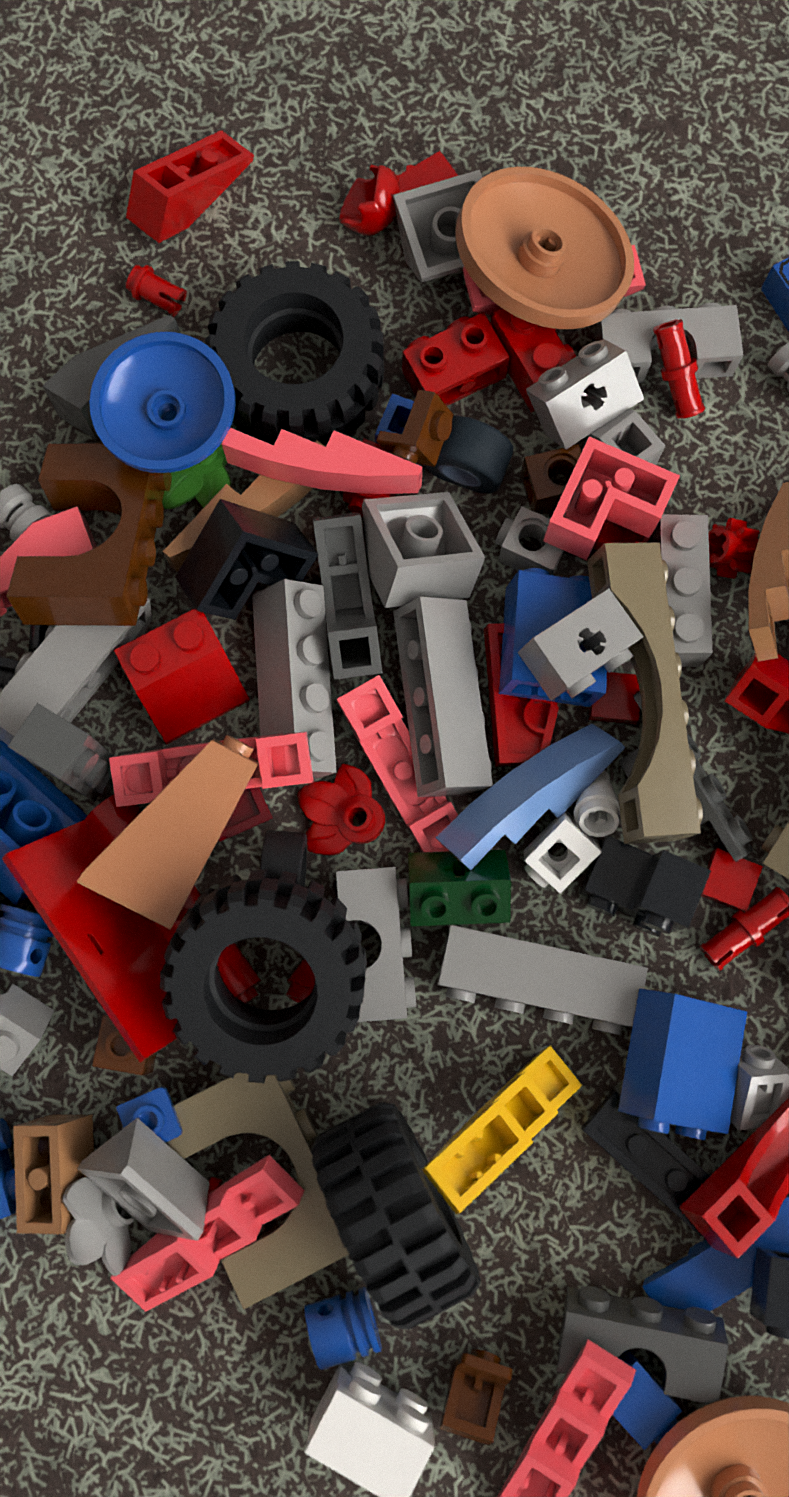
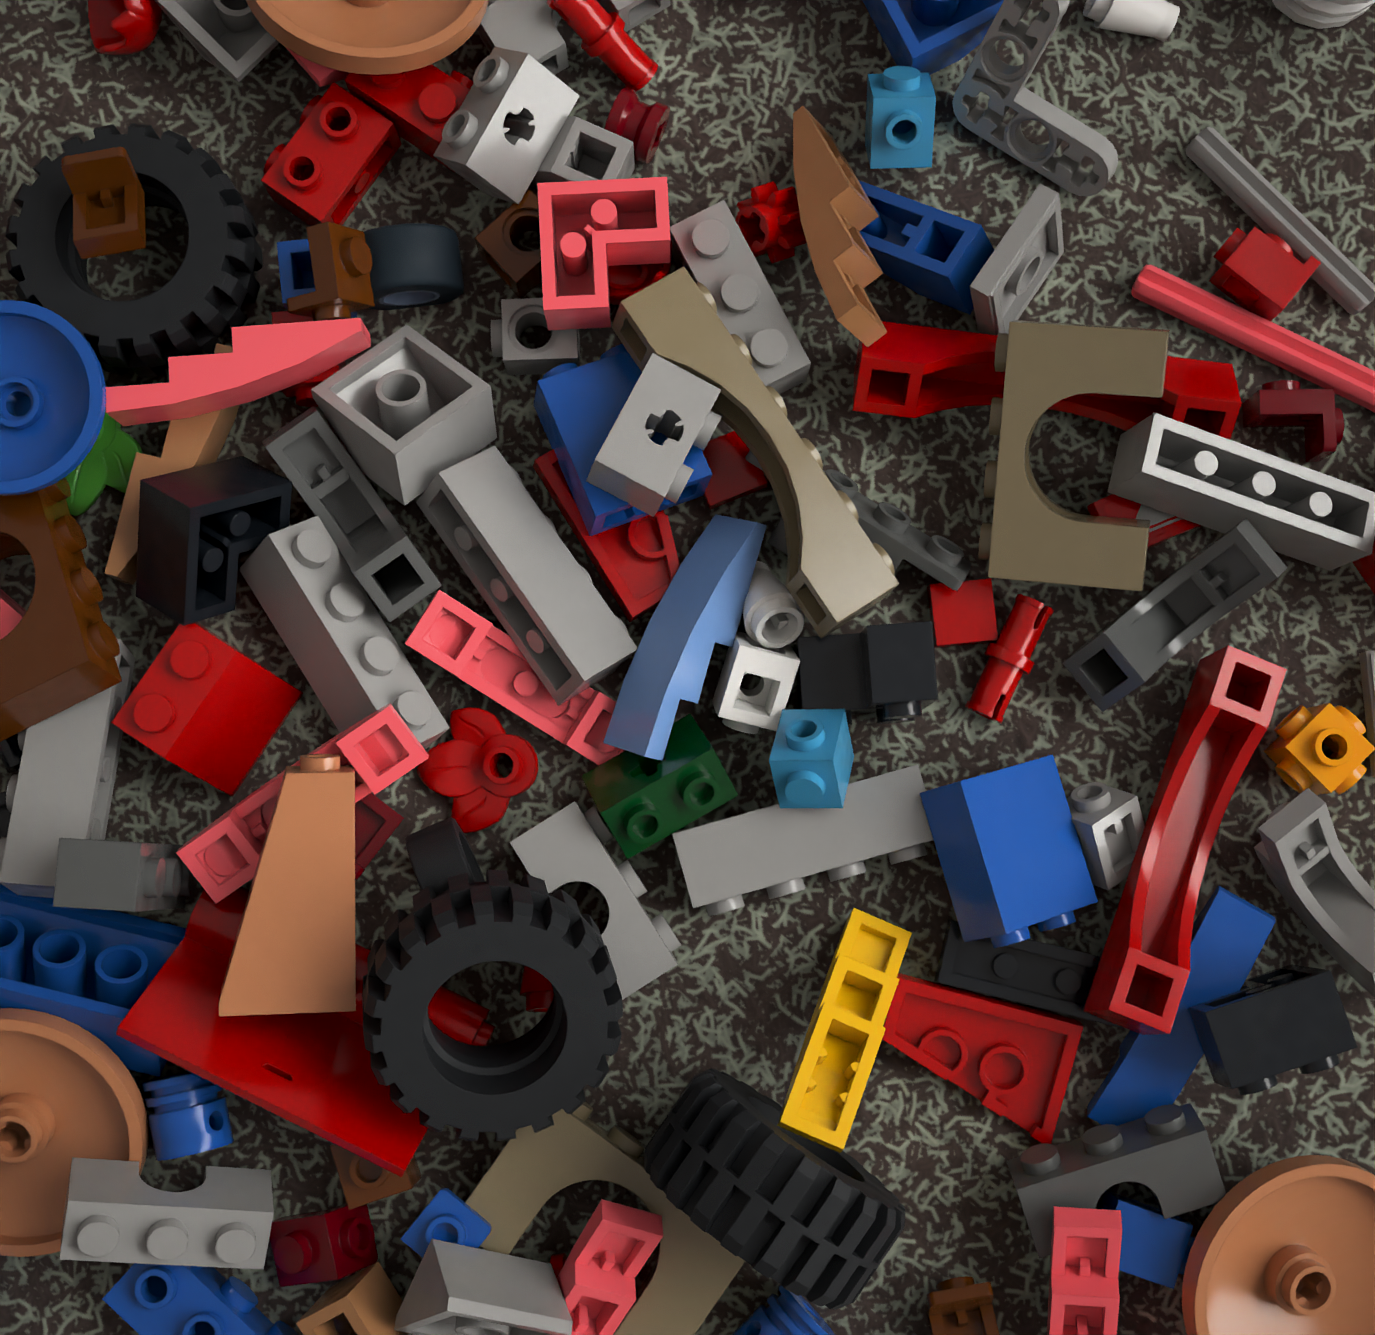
camera: 30 degrees left, 5 degrees up
none -> reddish brown bracket [61,147,146,259]
none -> dark red bracket [270,1203,378,1287]
none -> dark red wheel [604,88,670,164]
none -> dark azure brick [769,709,854,808]
none -> red wing [882,973,1083,1144]

